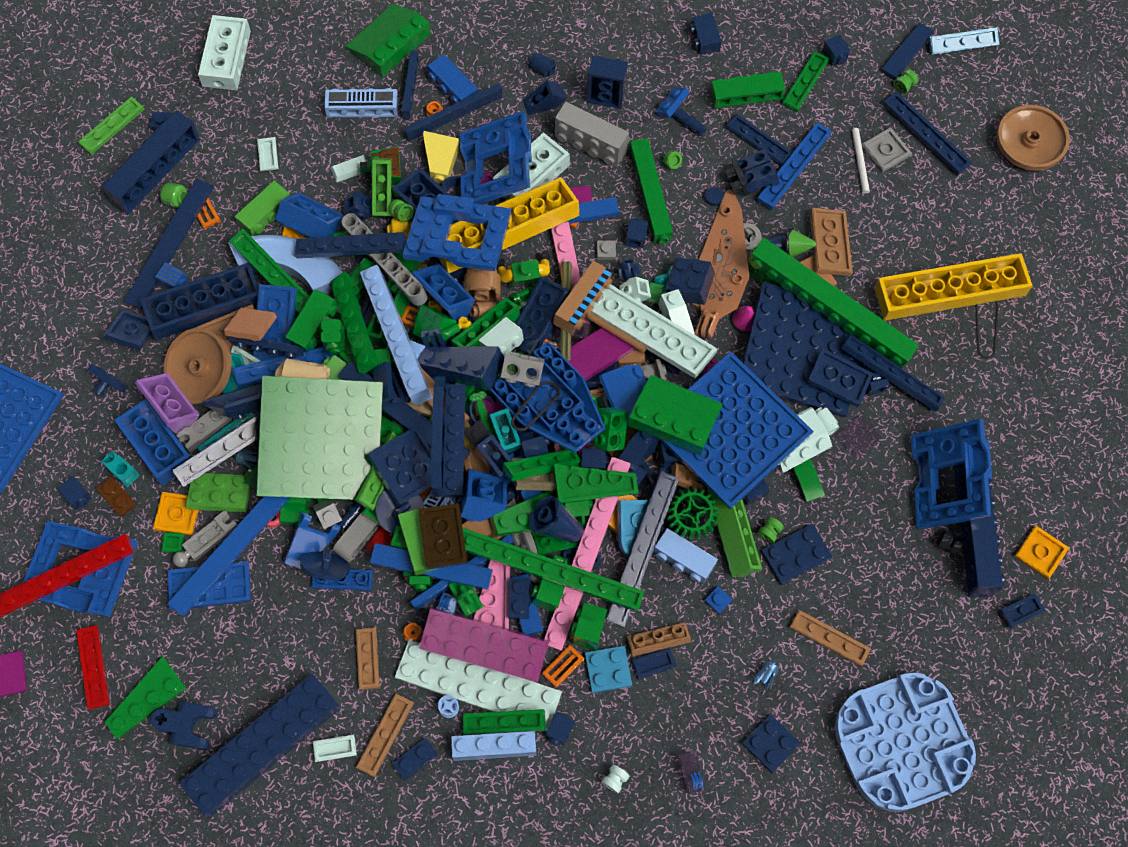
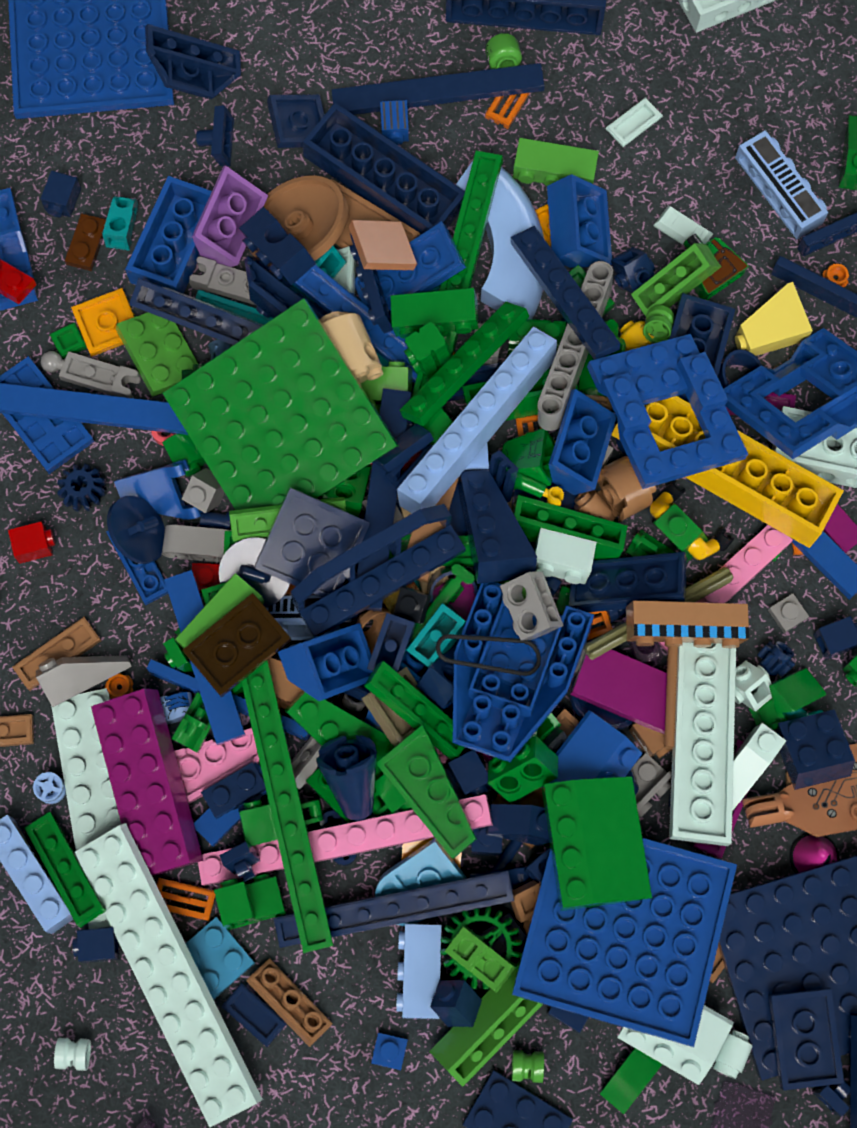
camera: 60 degrees right, 5 degrees up
none -> red brick [8,521,55,564]
none -> light grey slope [35,655,132,707]
none -> dark blue gear [57,463,106,512]
none -> light aqua plate [75,823,263,1128]
none -> dark blue wedge [145,24,241,99]
none -> dark blue tile [219,842,261,882]
none -> dark blue arch [239,206,316,285]
none -> dark blue brick [430,980,482,1027]
none -> bright green slope [445,927,515,993]
none -> green slope [769,668,826,713]

